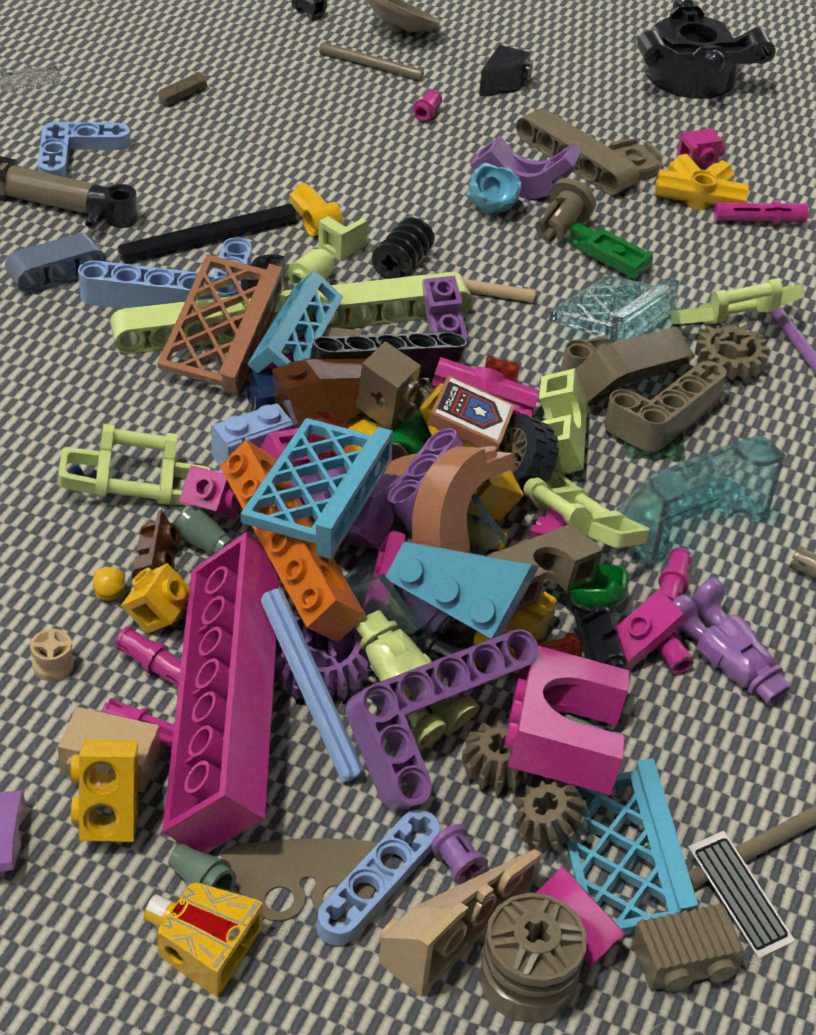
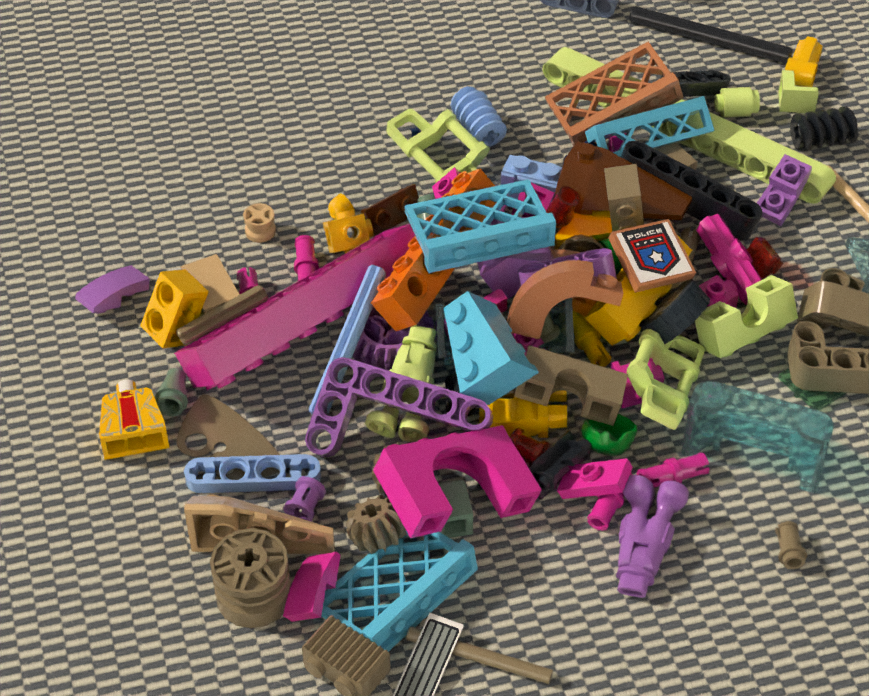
camera: 55 degrees right, 5 degrees up
light blue beam [78,238,252,309] -> none
none -> dark tan axle [176,285,268,345]
none -> light blue piece [450,86,507,147]

